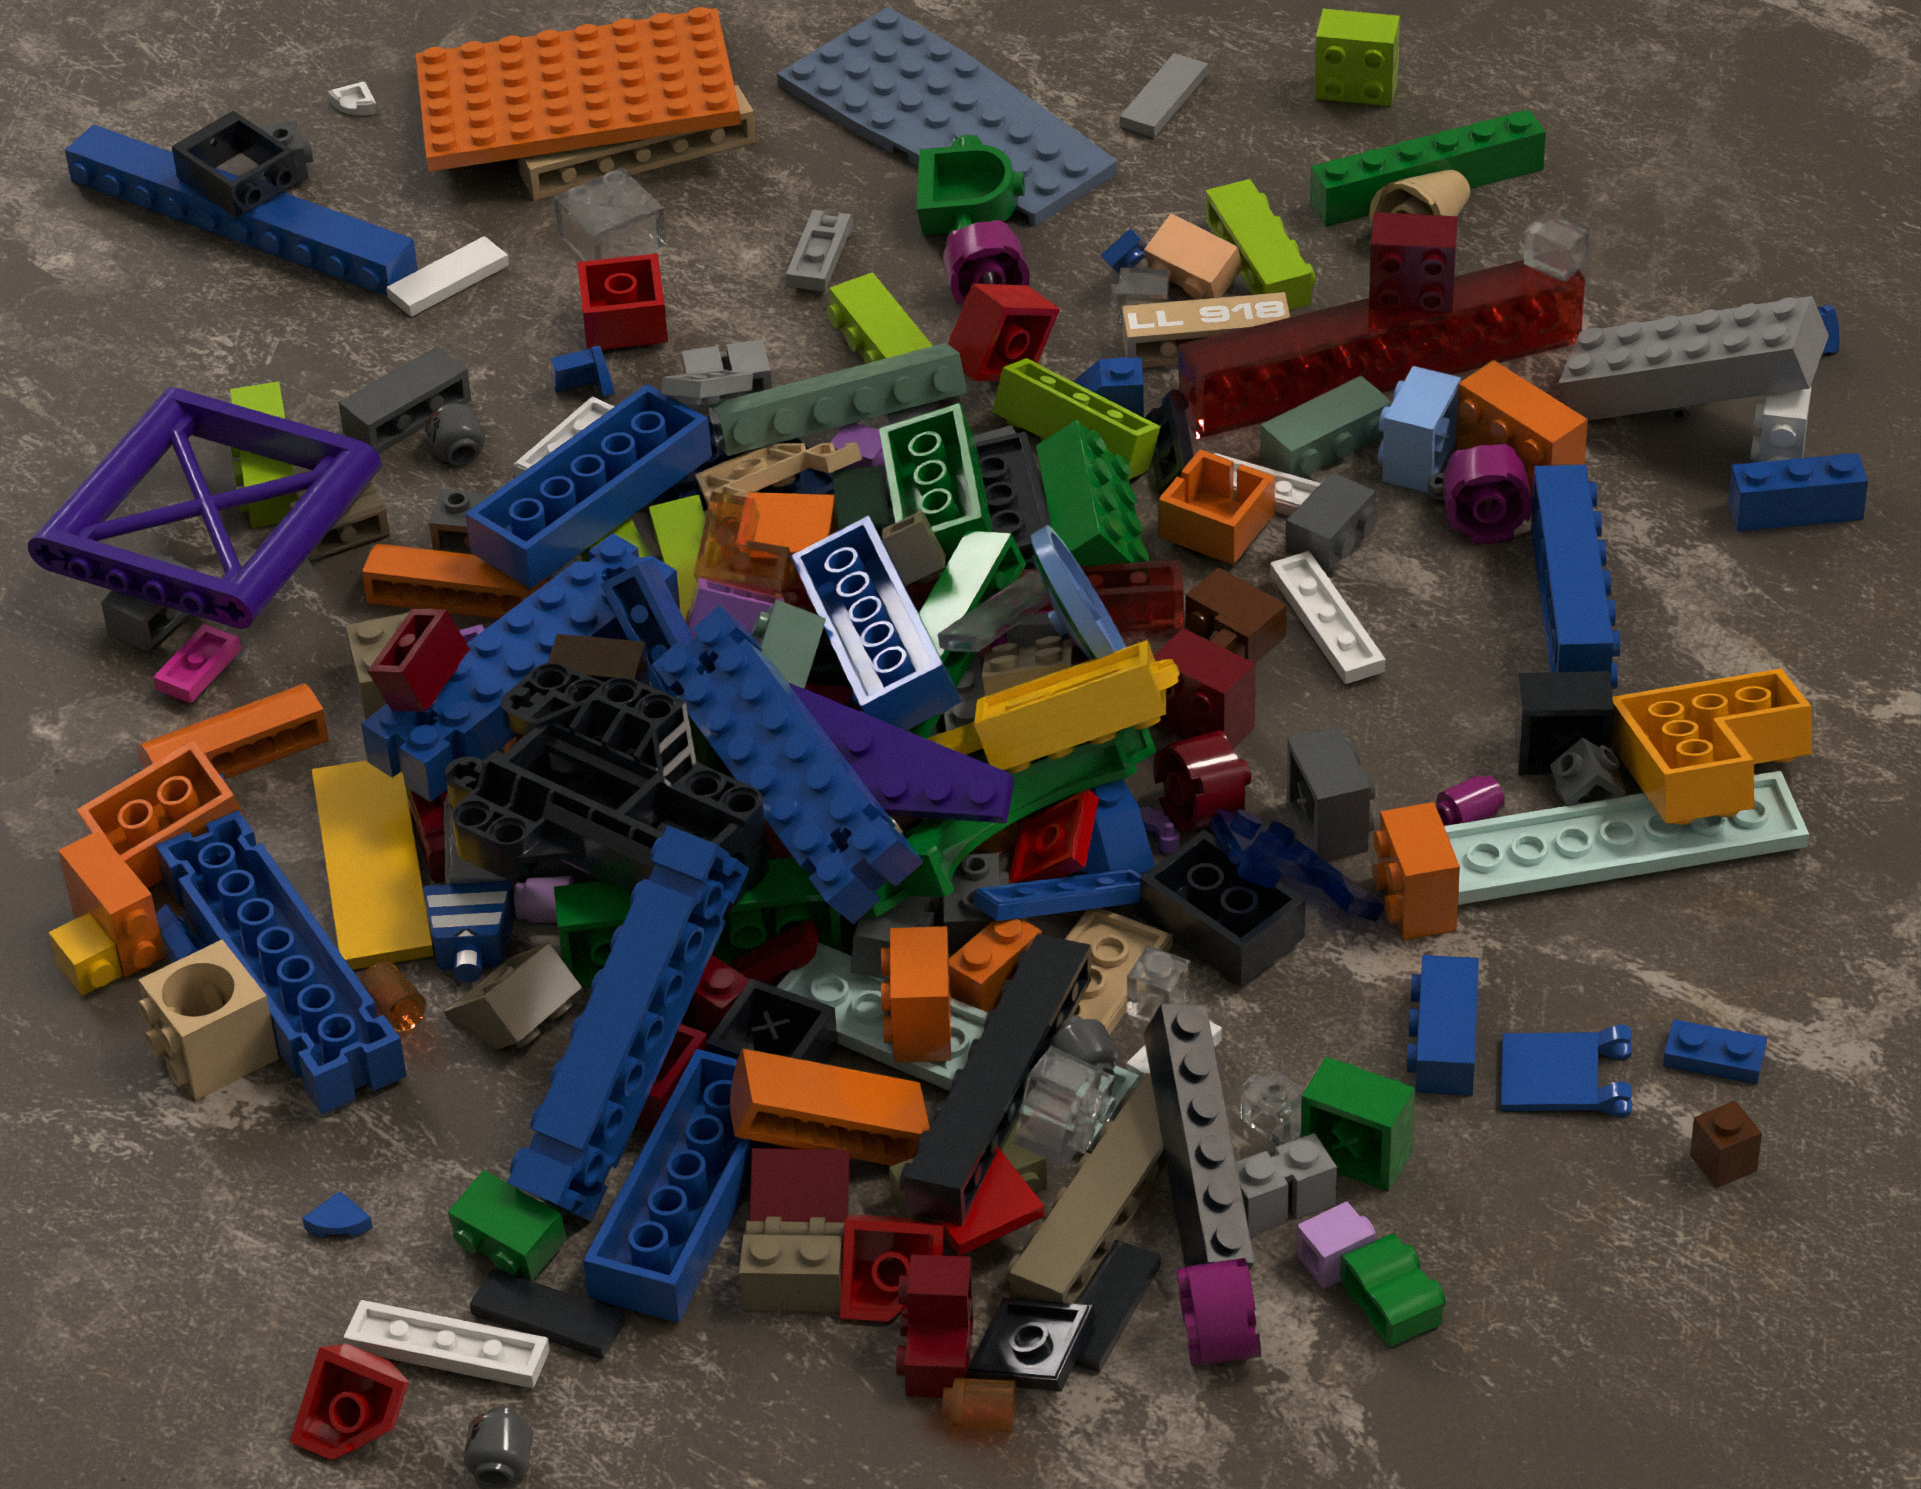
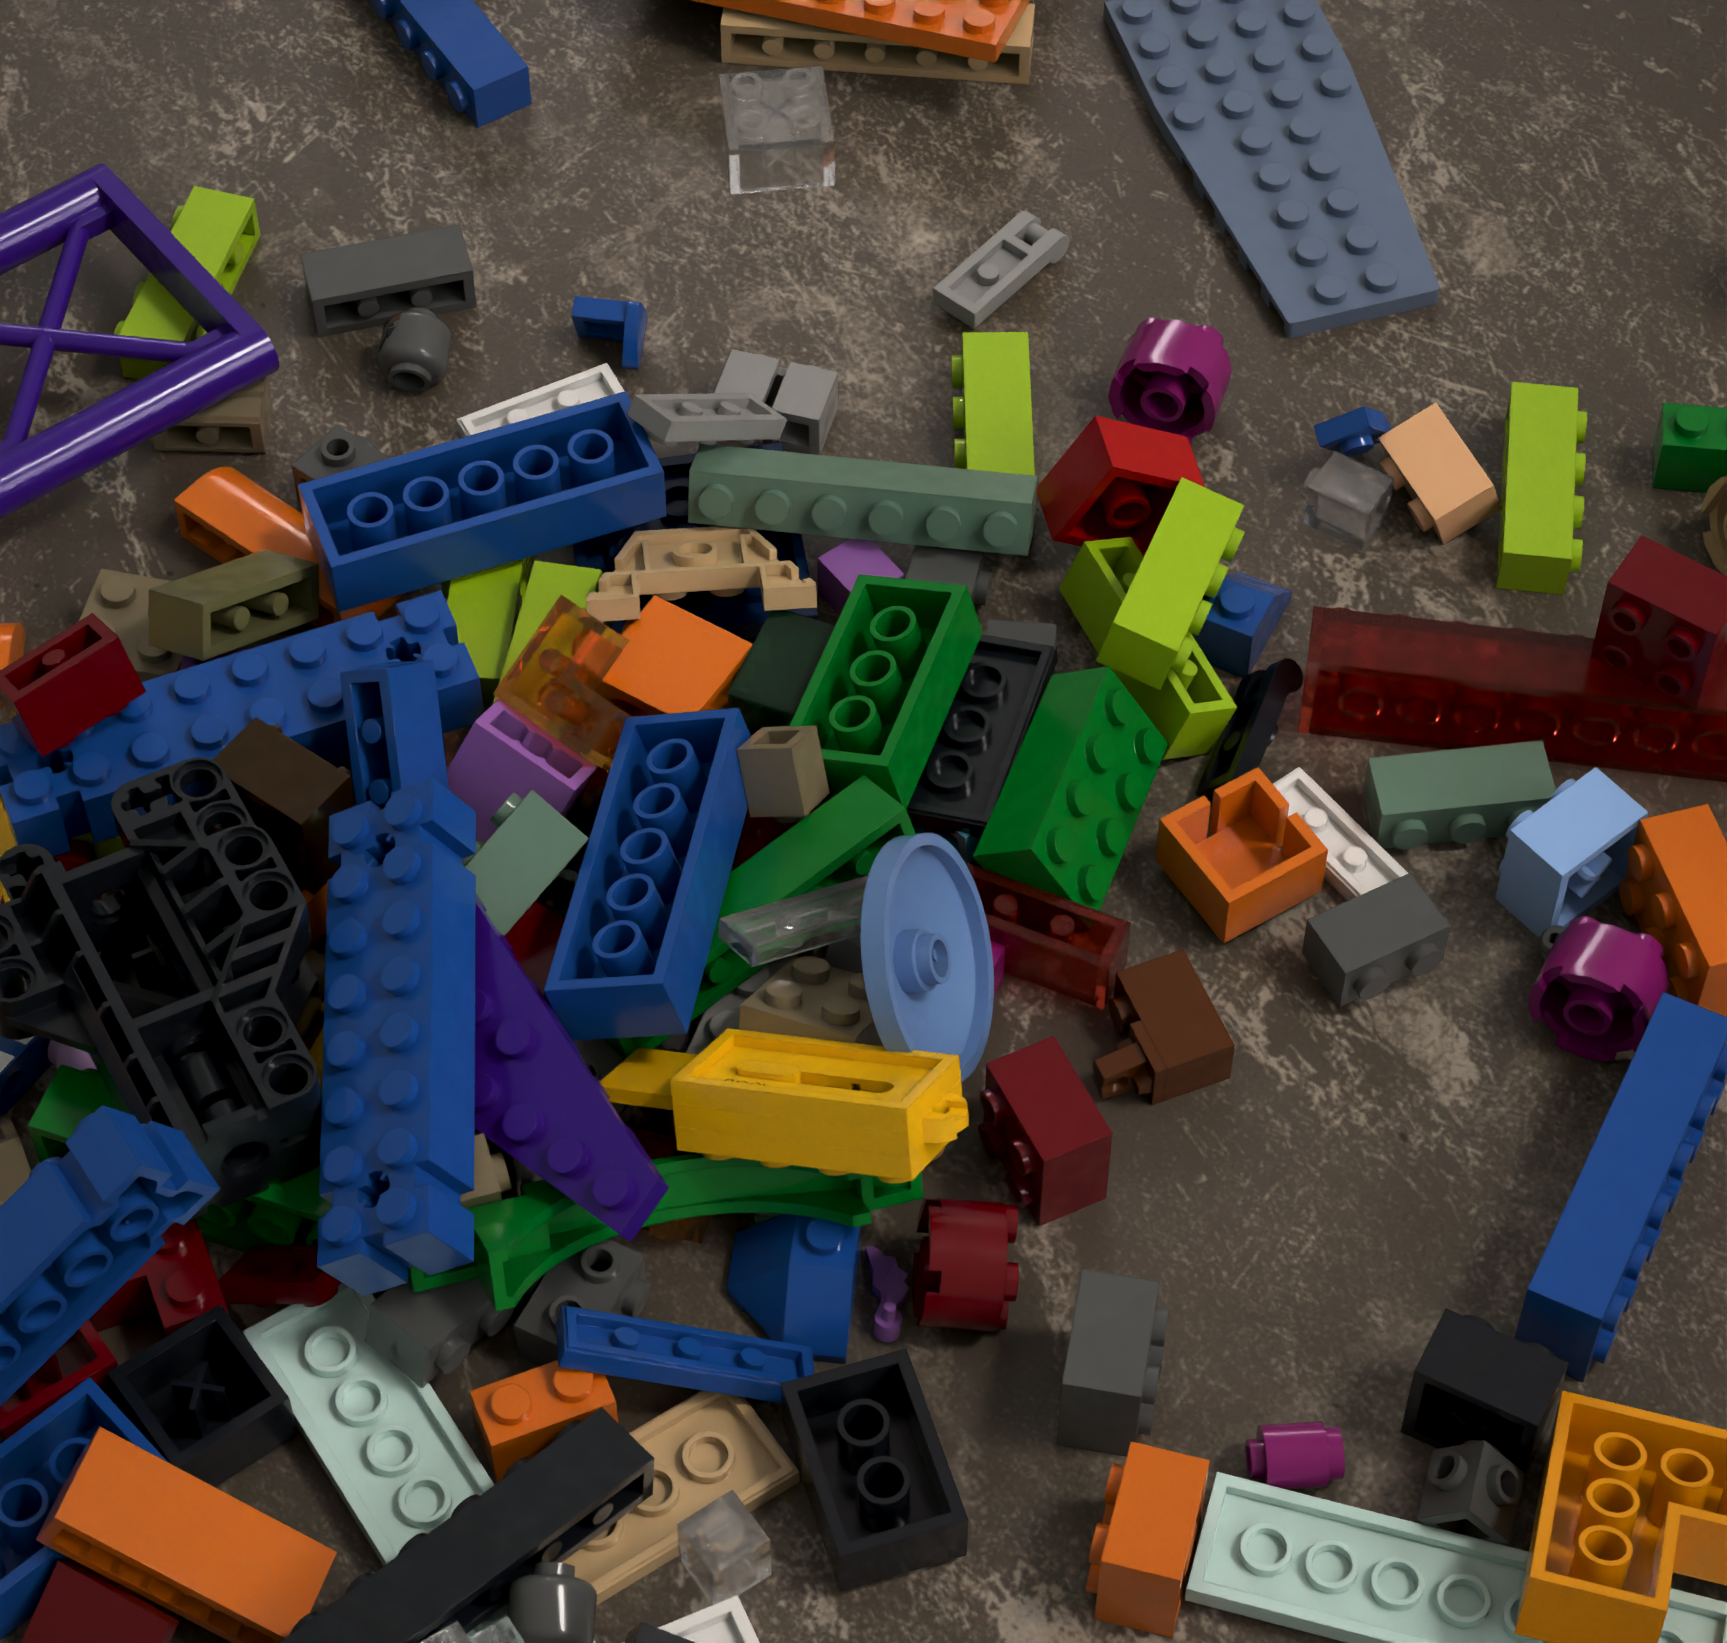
camera: 25 degrees right, 10 degrees up
white tile [387,236,509,317] -> none
red brick [577,253,668,350] -> none
orange brick [881,926,951,1063] -> none
green piece [917,135,1025,238] -> none
red tile [1009,789,1099,884] -> none
light grey tile [1120,53,1208,138] -> none
tan brick [1122,292,1292,368] -> none
clear blue wing [1209,808,1385,922] -> none
white plate [1270,551,1385,684] -> none
none -> olive brick [148,549,319,661]
none -> lime brick [1096,477,1245,690]

